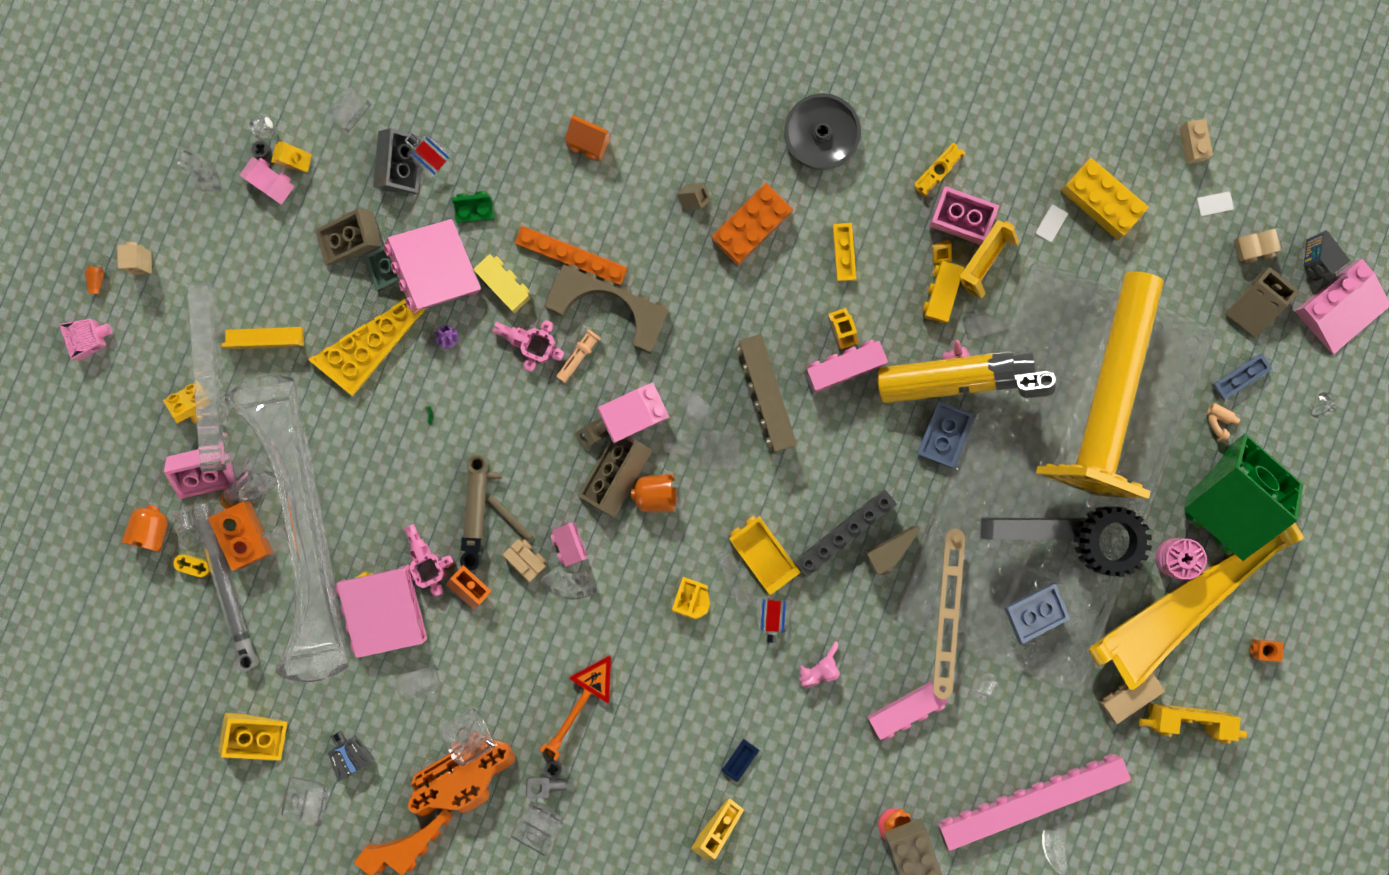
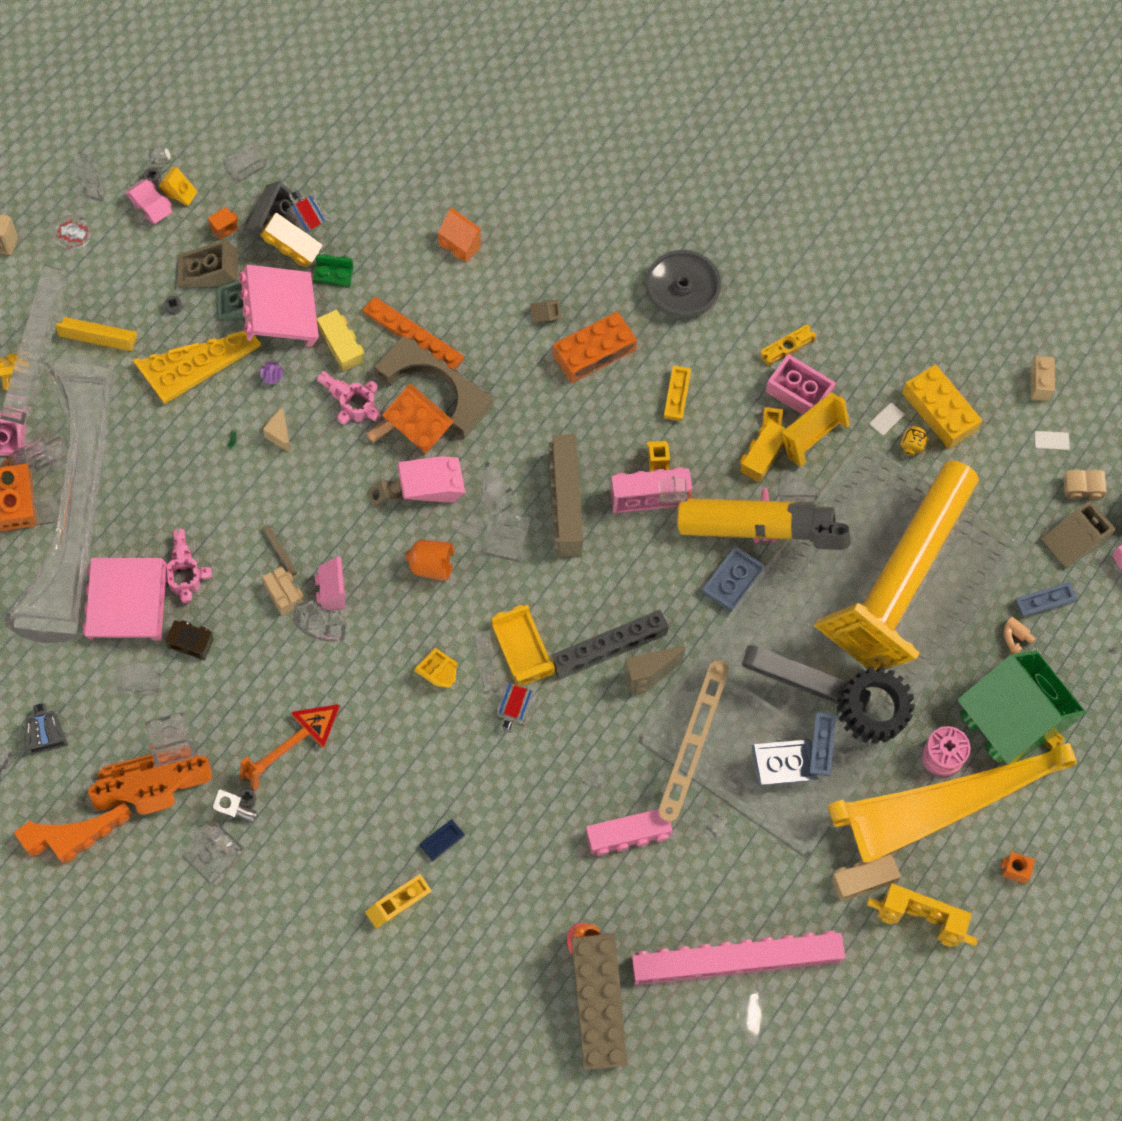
camera: 10 degrees right, 20 degrees down
orange brick [446,565,492,610] -> none
dark tan piece [460,455,503,571] -> none
dark tan slope [578,437,653,517] -> none
bright pink animal [799,641,840,689] -> none
none -> clear tile [53,214,92,250]
none -> dark grey bush [164,296,182,315]
none -> dark brown brick [165,620,214,660]
none -> orange brick [208,207,239,240]
none -> brick [260,213,322,268]
none -> tan slope [263,408,290,452]
none -> orange brick [382,384,454,454]
none -> clear panel [659,476,687,504]
none -> sand blue plate [809,712,836,777]
none -> yellow head [900,426,928,456]

